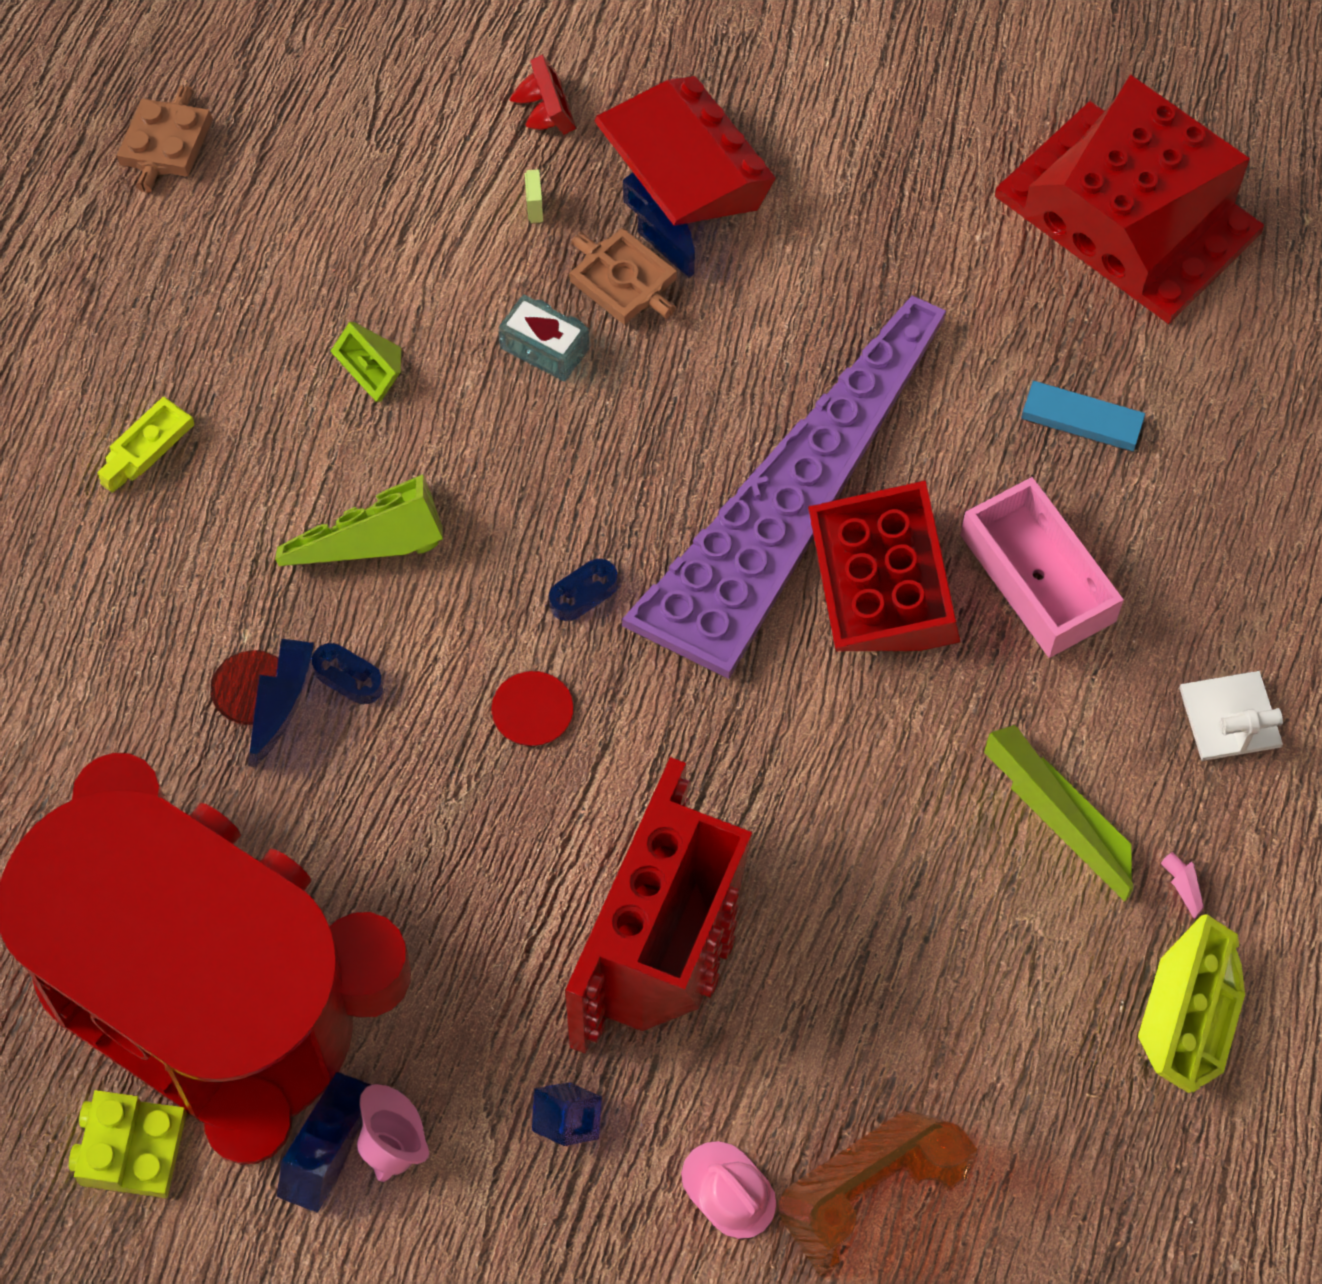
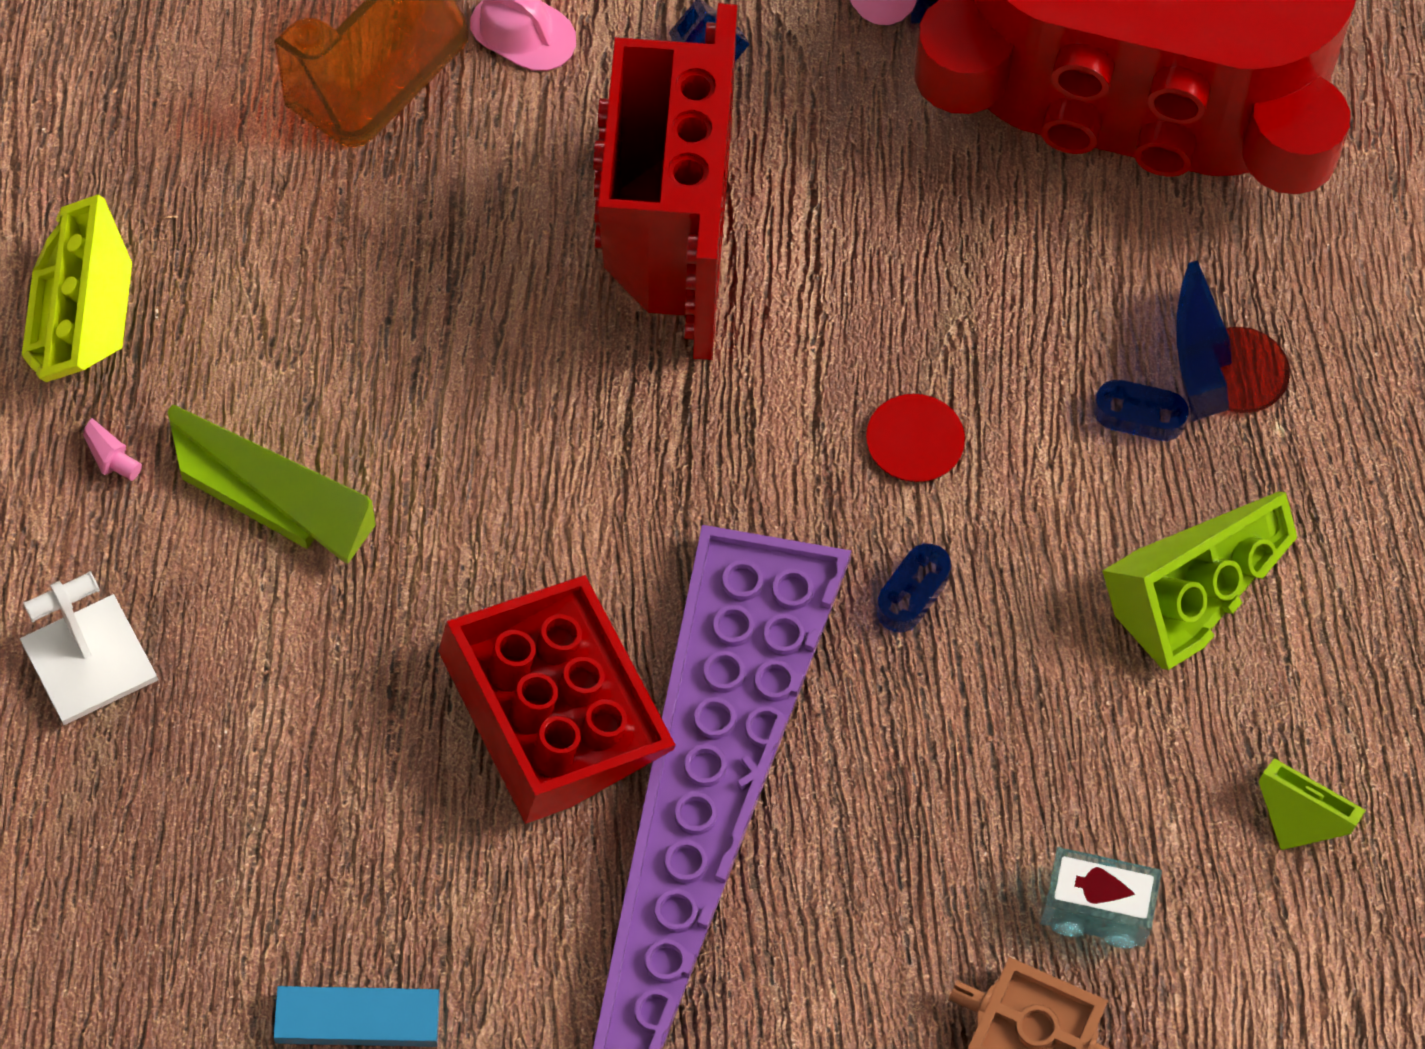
camera: 160 degrees right, 0 degrees up
bright pink piece [960,477,1124,658] -> none

